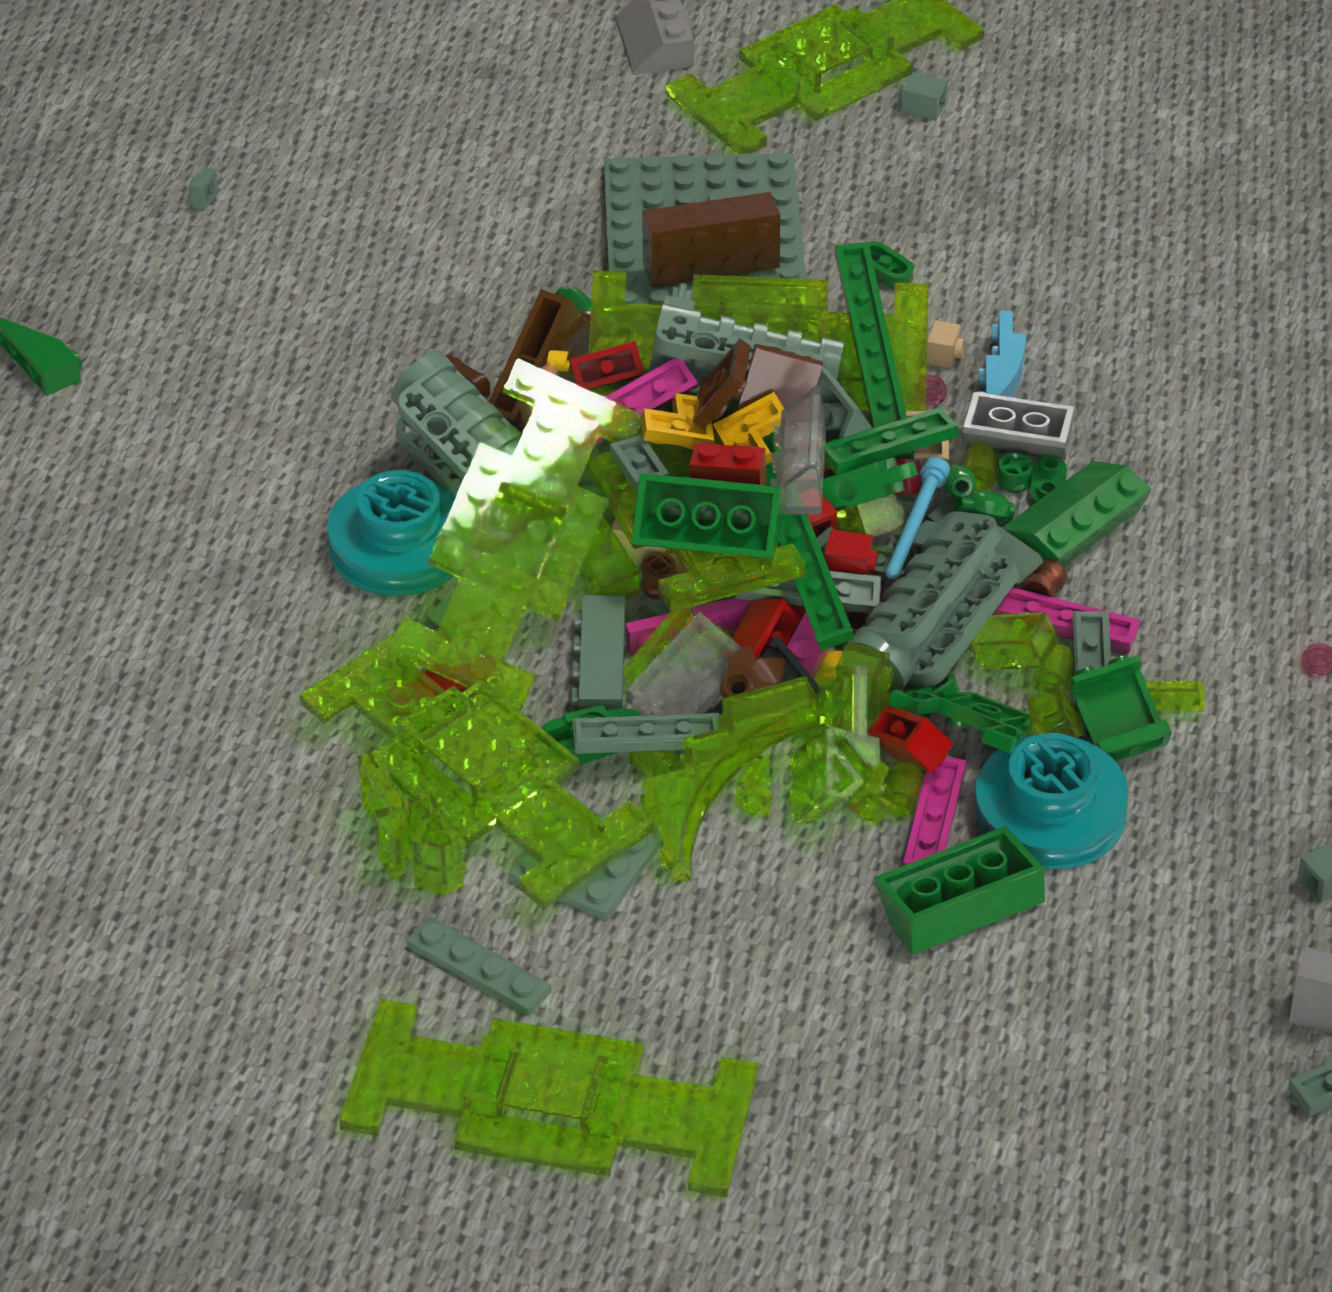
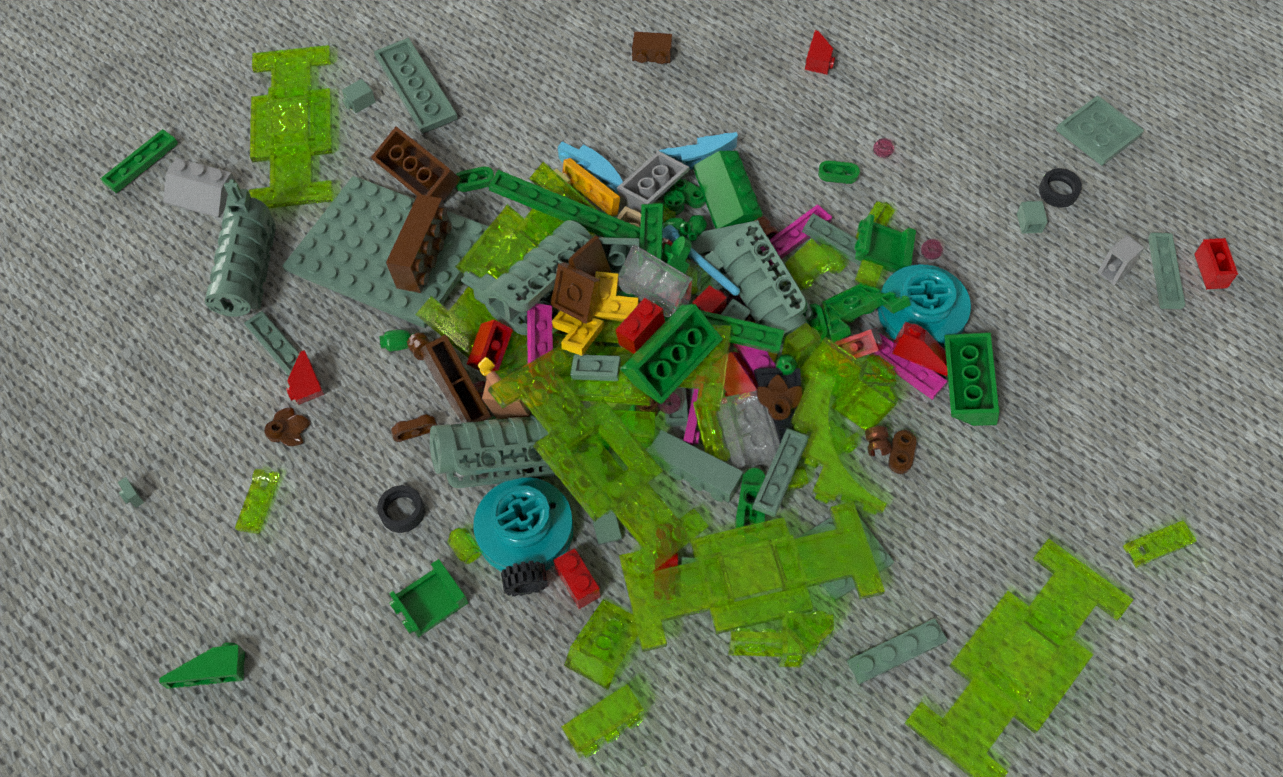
camera: 60 degrees left, 15 degrees up
none -> sand green piece [205,179,276,317]
none -> clear neon green plate [235,468,280,534]
none -> sand green tile [244,311,299,376]
none -> reddish brown plate [264,408,311,447]
none -> red slope [286,350,324,405]
none -> reddish brown brick [370,126,461,201]
none -> sand green plate [374,38,458,134]
none -> black tyre [377,485,425,533]
none -> green panel [389,559,468,638]
none -> clear neon green brick [447,528,481,564]
none -> black tyre [501,561,548,597]
none -> red brick [554,548,600,609]
none -> clear neon green brick [561,684,644,758]
none -> light orange plate [562,158,620,216]
none -> clear neon green slope [564,599,646,690]
none -> reddish brown brick [632,31,672,64]
none -> medium azure slope [659,132,738,170]
none -> green plant [775,354,798,375]
none -> green plate [818,160,860,184]
none -> copper wheel [865,426,891,456]
none -> reddish brown plate [888,430,917,474]
none -> red slope [892,321,948,377]
none -> clear pink plate [921,239,943,260]
none -> clear neon green plate [1123,520,1197,568]

